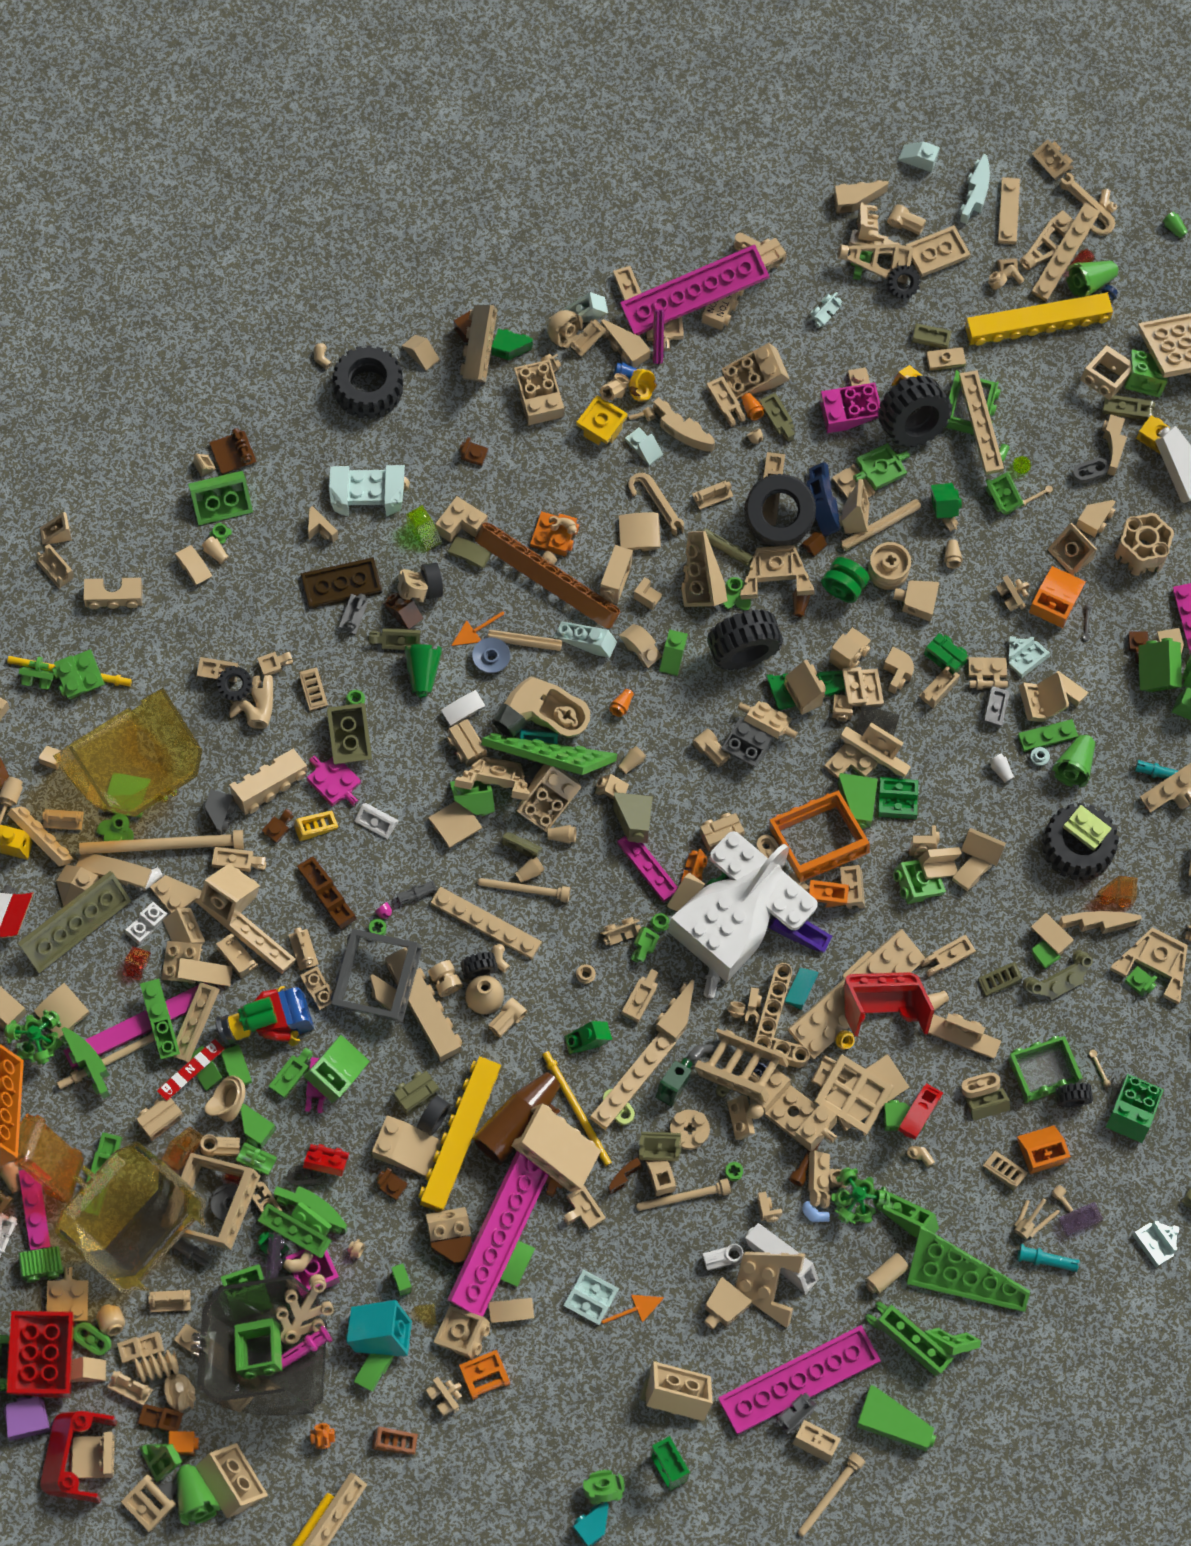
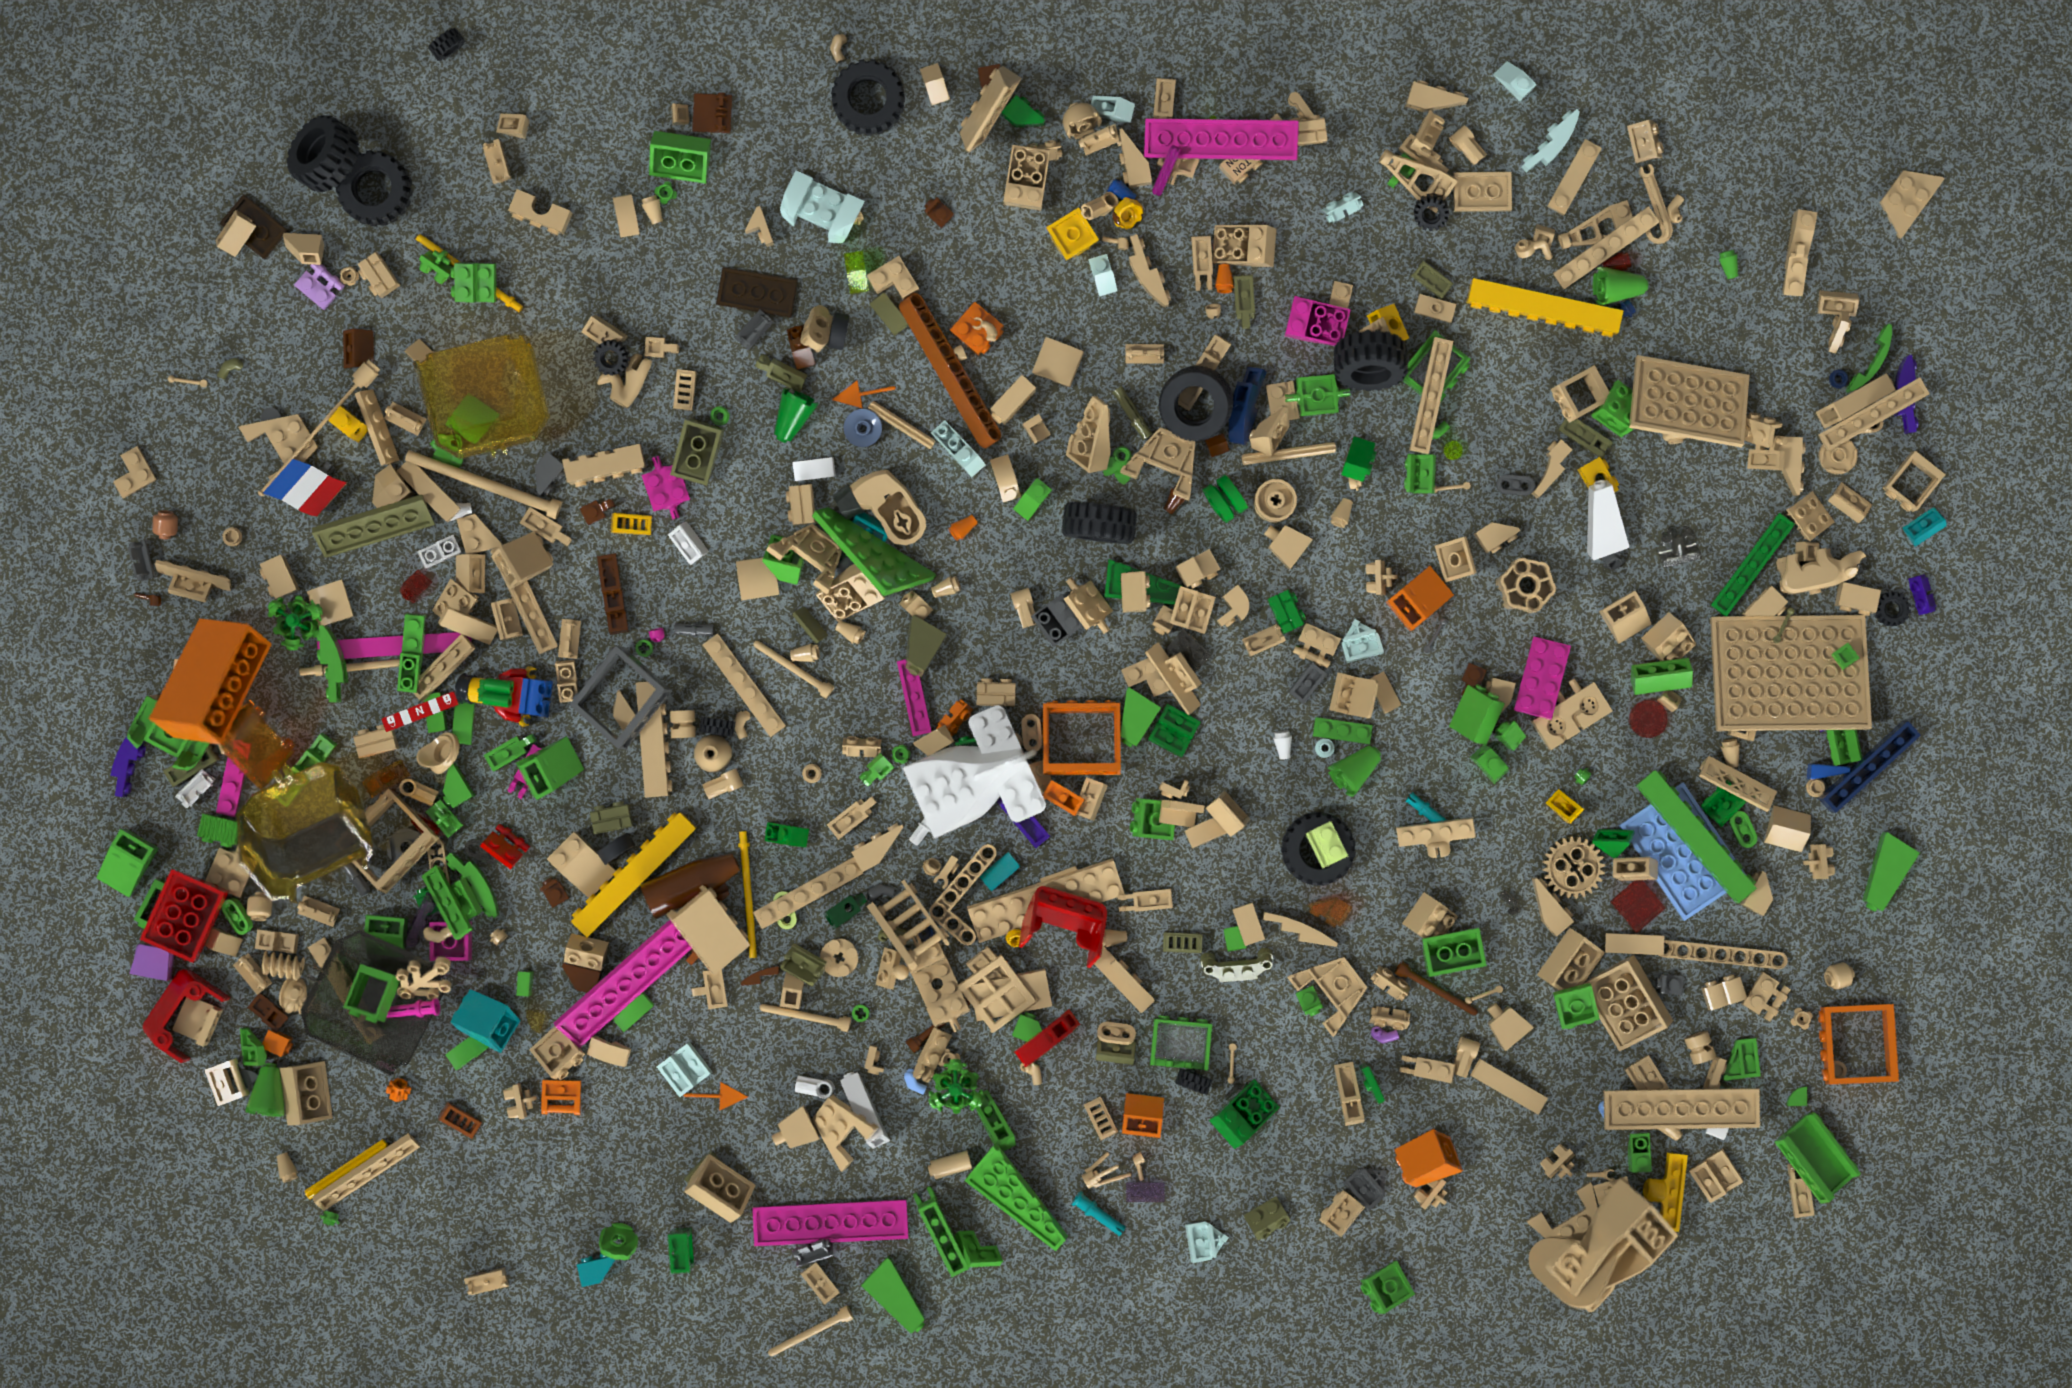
camera: 30 degrees right, 20 degrees up
tan piece [629,473,684,536] -> none

